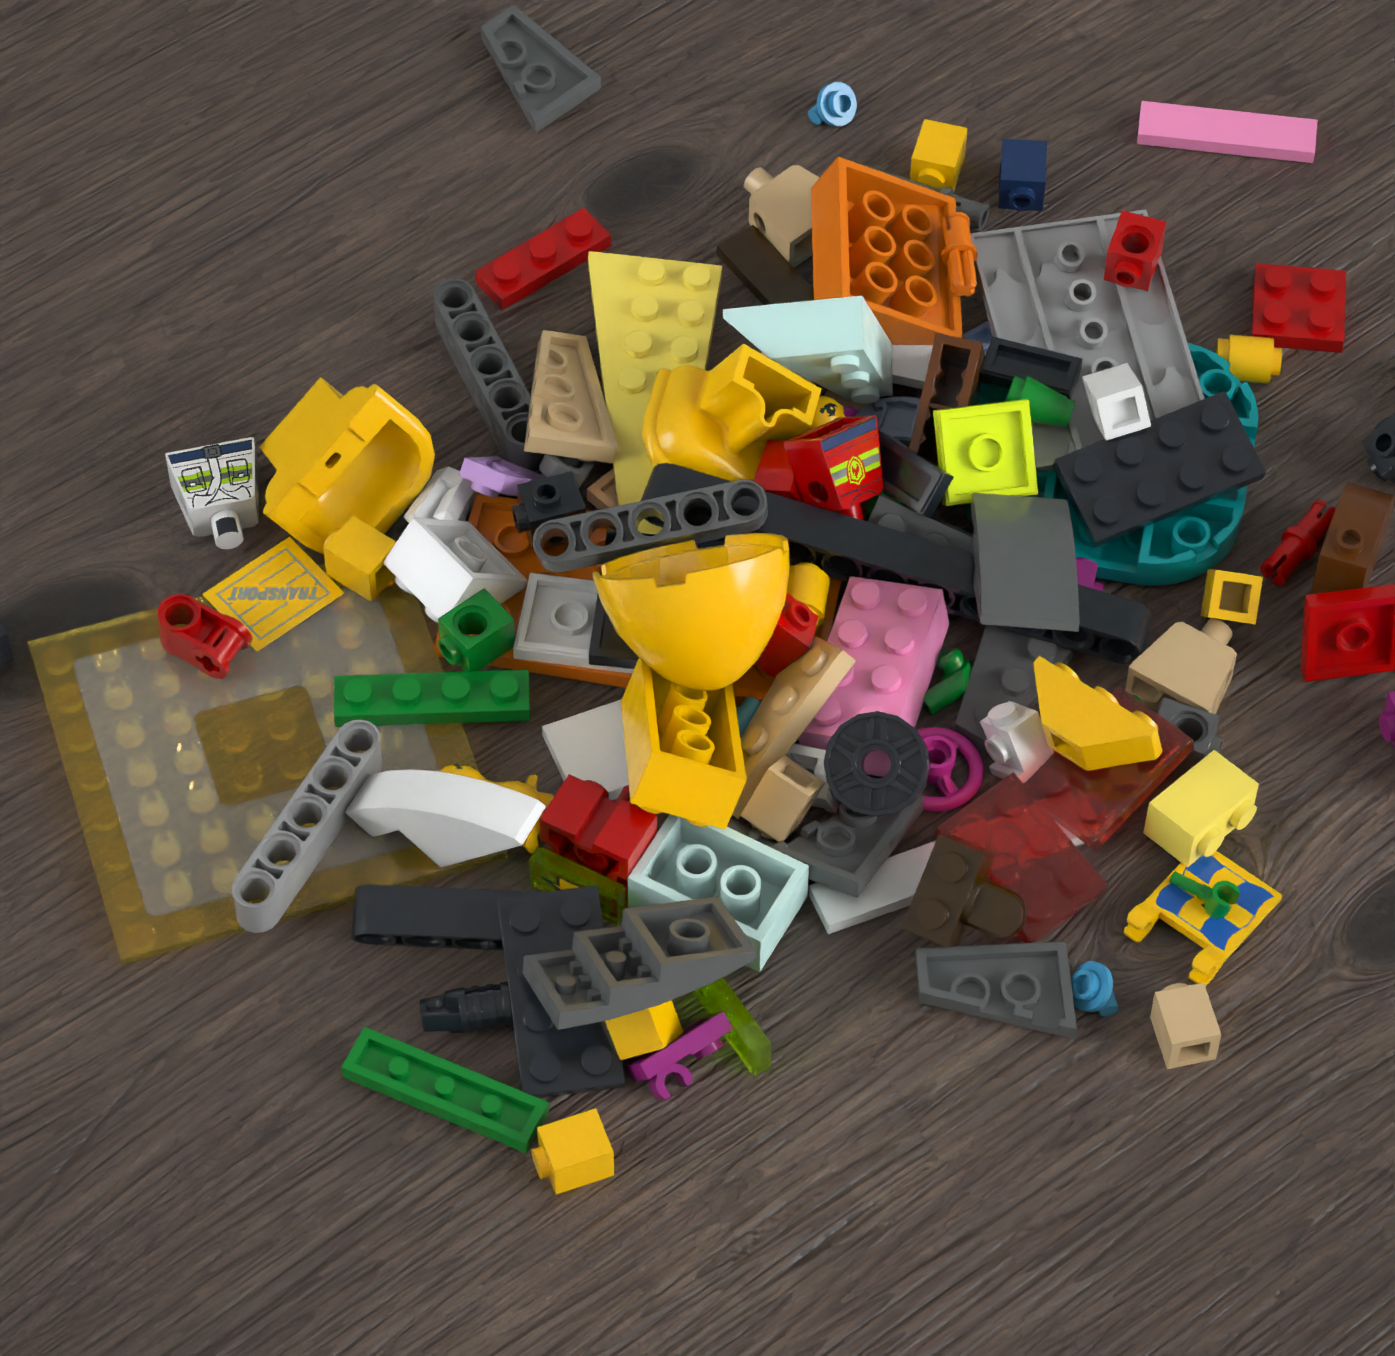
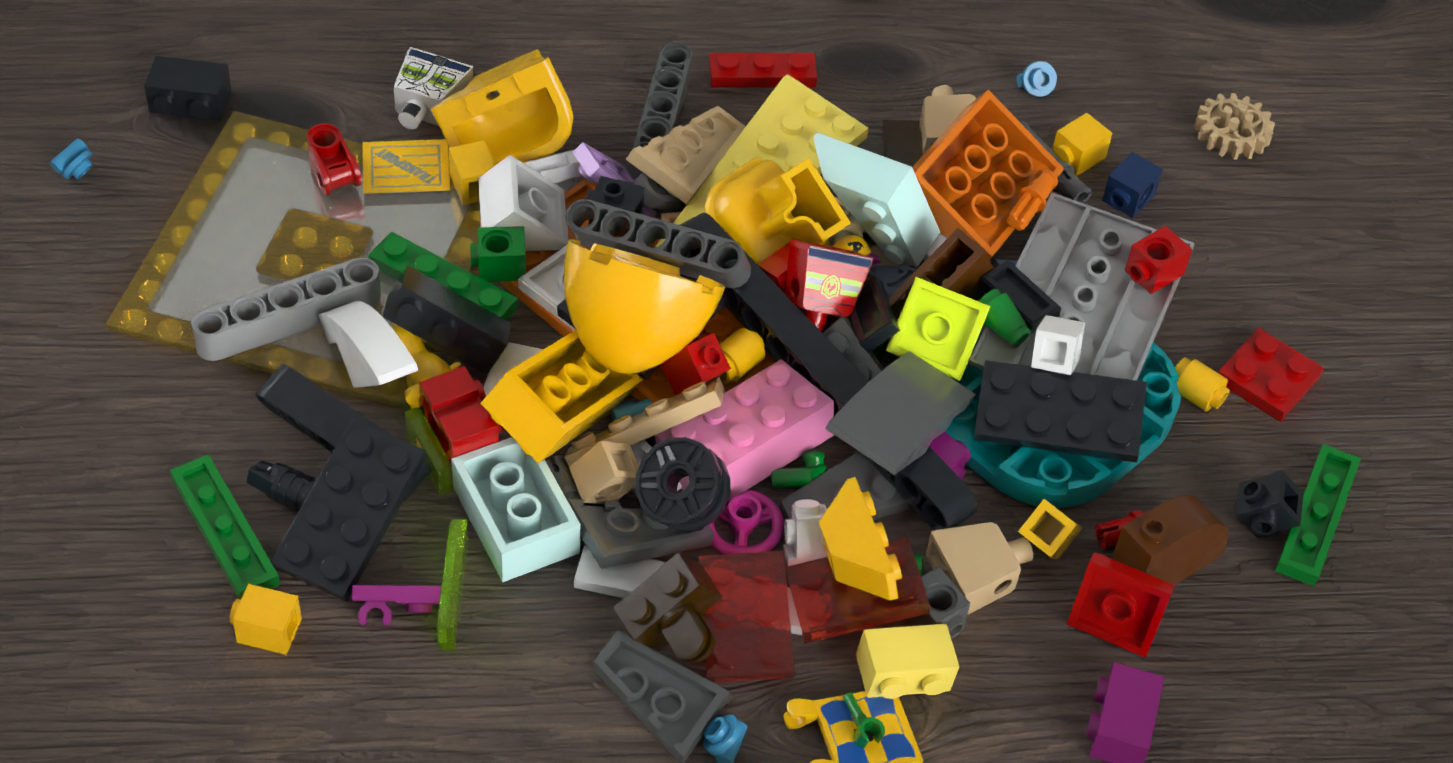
camera: 30 degrees right, 5 degrees down
dark grey slope [522,896,757,1030] -> none
yellow brick [605,1000,684,1060] -> none
bright pink tile [1137,101,1318,163] -> none
none -> black brick [382,265,511,375]
none -> tan gear [1194,93,1275,160]

